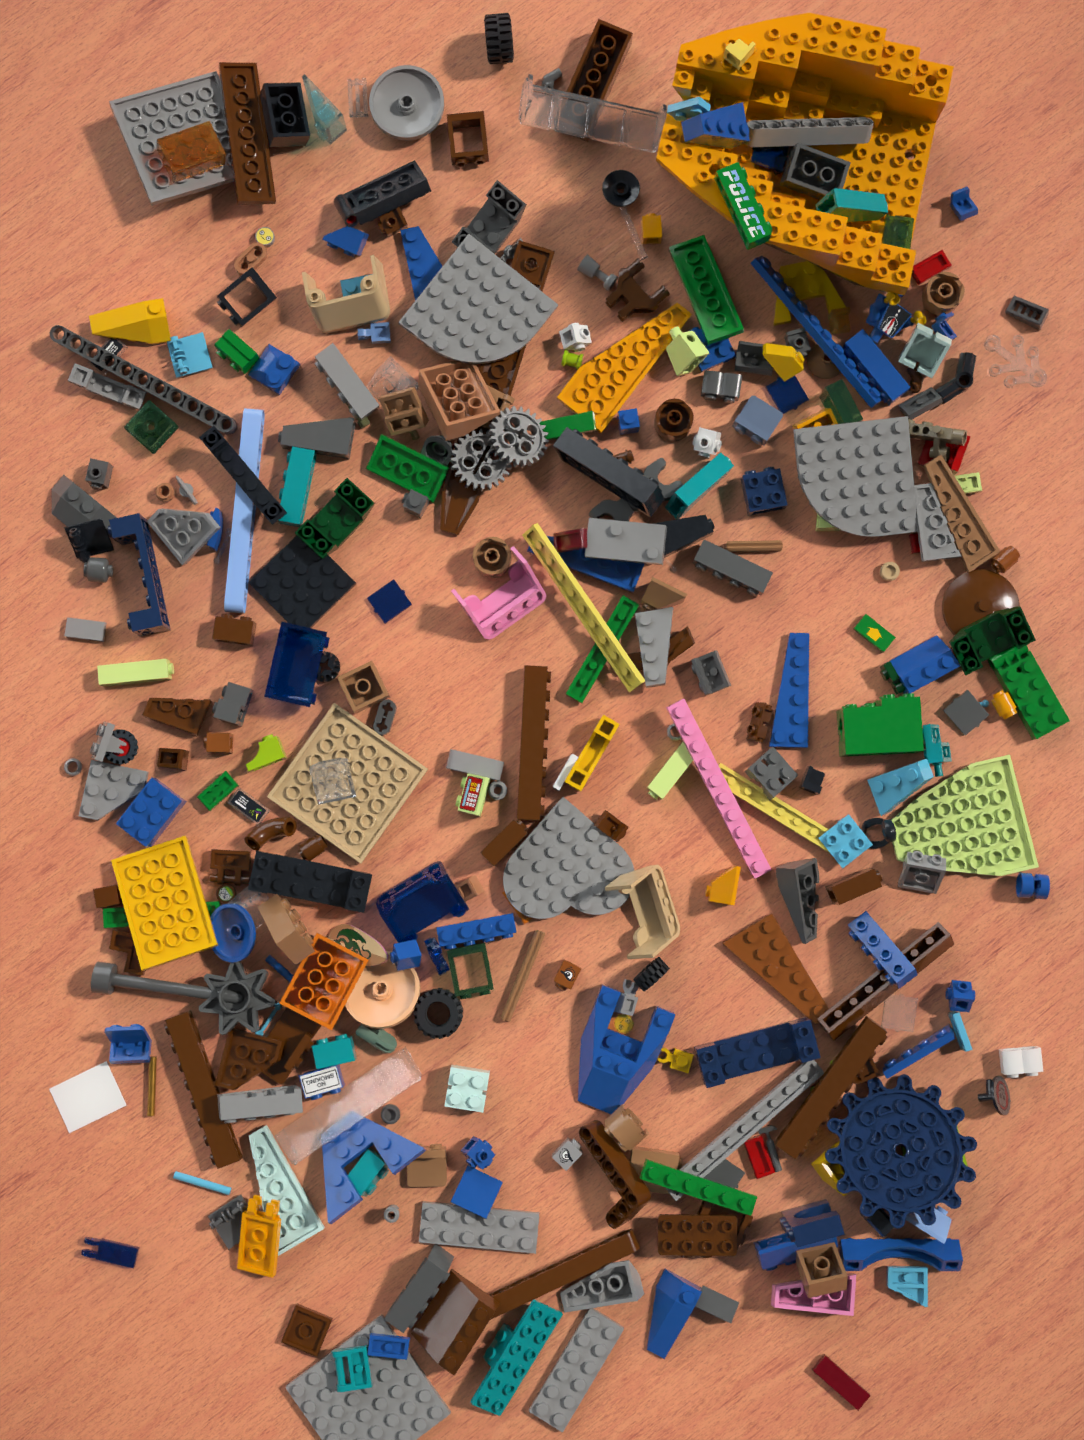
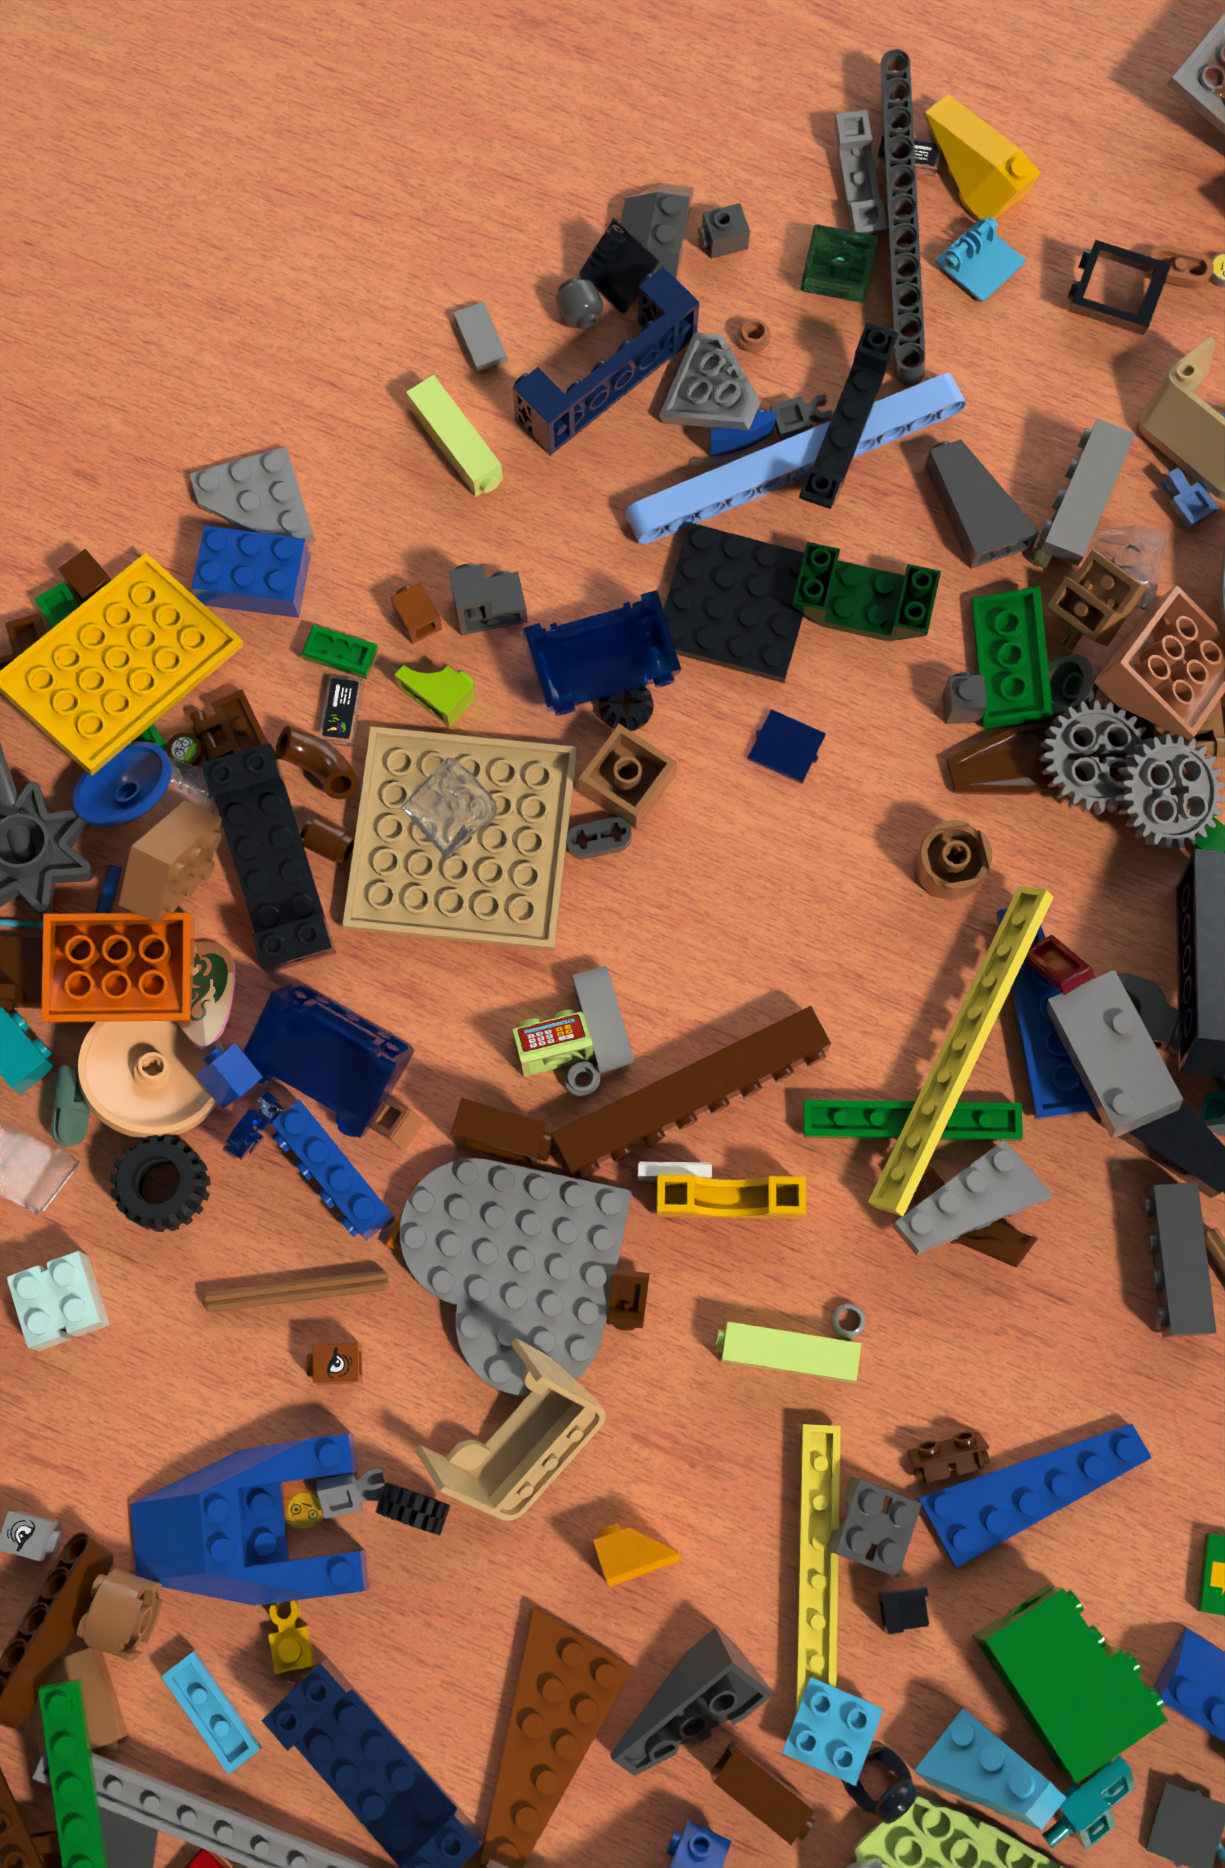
camera: 60 degrees right, 10 degrees down
light grey piece [64,758,82,776] -> none
plate [90,721,138,764] -> none
reddish brown wing [142,698,211,736] -> none
reddish brown slope [157,748,189,770] -> none
light grey piece [176,475,198,505] -> none
reddish brown brick [212,614,256,646] -> none
green brick [214,329,259,374] -> none
blue slope [248,344,300,396] -> none
teal brick [278,446,317,528] -> none
clear green window [447,942,494,999] -> none
bright pink windscreen [451,546,546,639] -> none
medium nougat slope [640,577,687,611] -> none
bright pink plate [666,699,771,879] -> none
dark grey bracket [691,650,731,695] -> none
dark green plate [880,661,905,695] -> none
none -> medium azure plate [161,1651,262,1775]
none -> dark grey plate [769,395,833,440]

